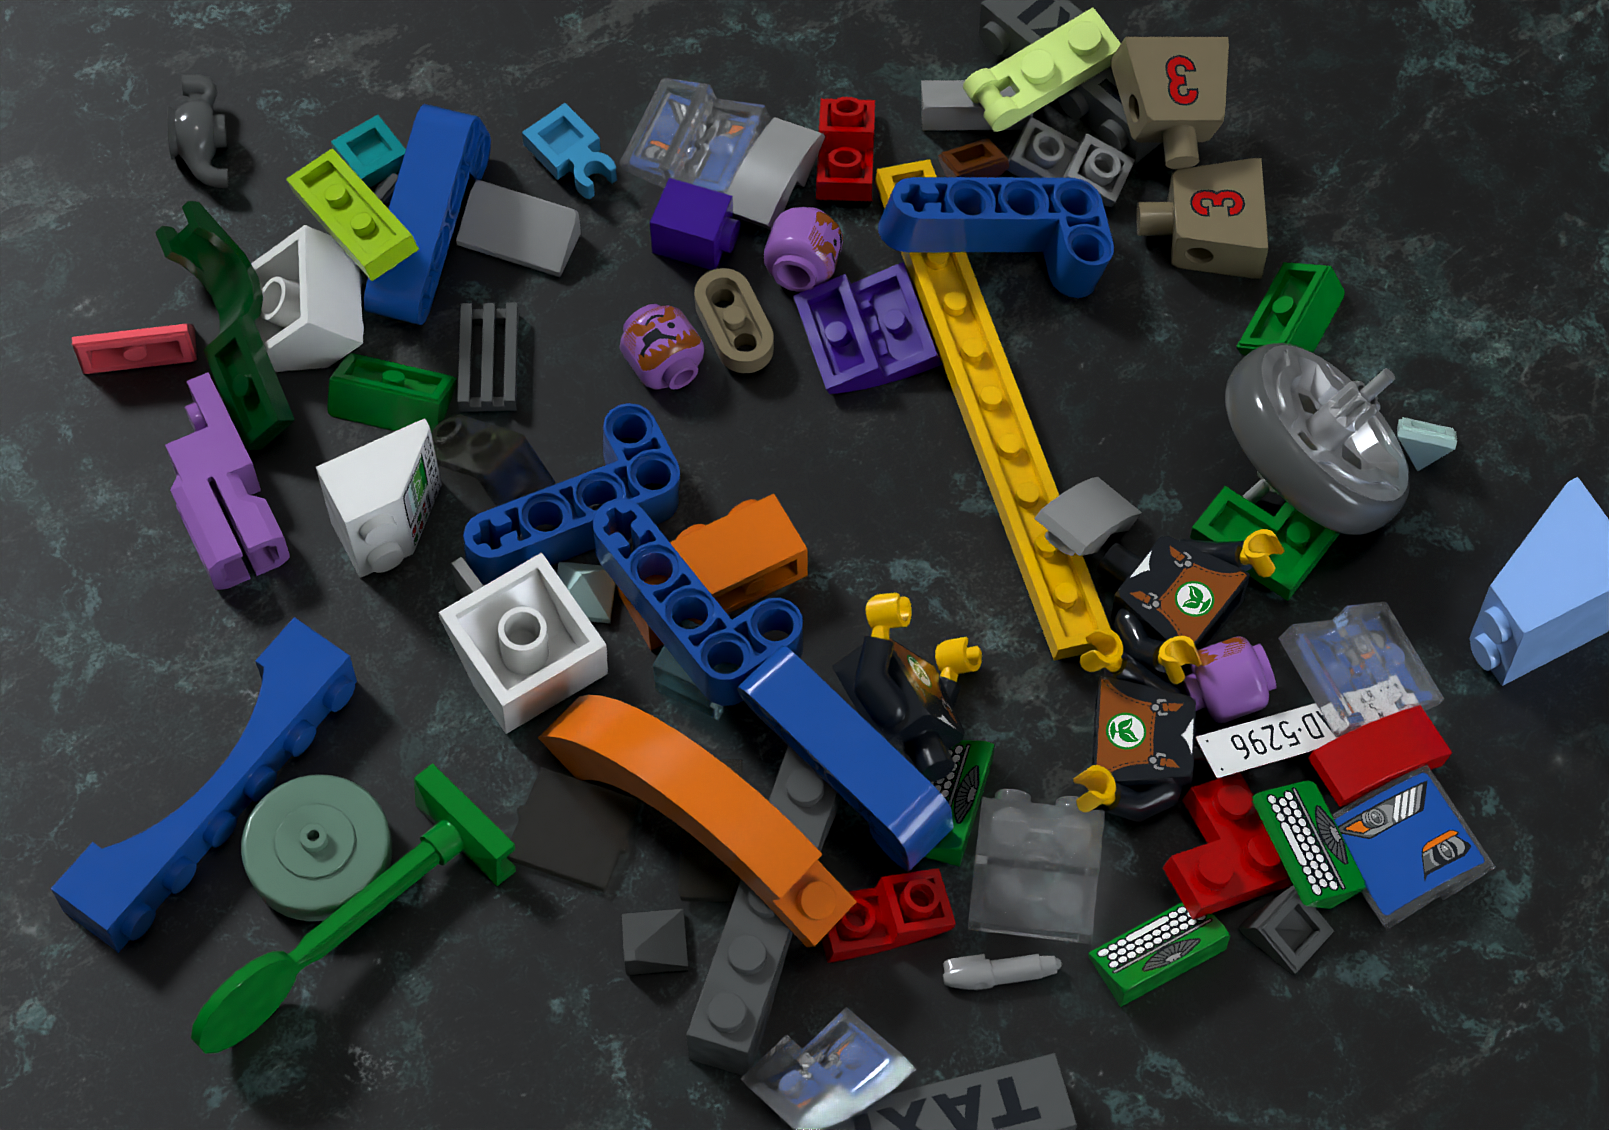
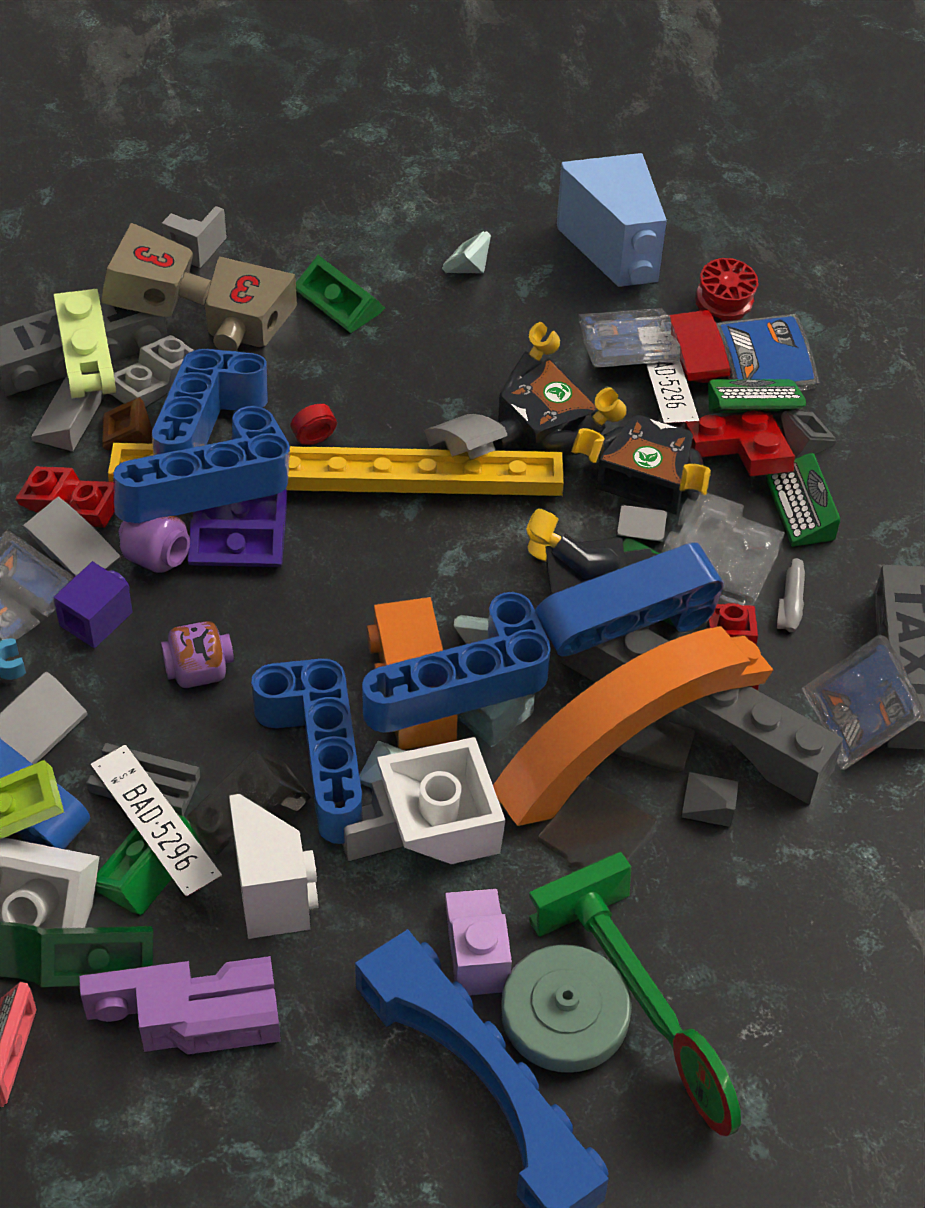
camera: 75 degrees left, 10 degrees down
dark tan plate [694,268,774,373] -> none
medium lavender head [1182,636,1276,723] -> none
green plate [1190,486,1340,601] -> none
wheel [1225,343,1410,535] -> none
none -> white sticker [91,745,222,896]
none -> blue beam [113,406,290,523]
none -> light grey panel [162,206,227,268]
none -> red tile [290,404,337,445]
none -> lavender arch [445,889,512,995]
none -> light aqua slope [454,615,488,644]
none -> light grey slope [617,505,667,542]
none -> red wheel [695,258,758,321]

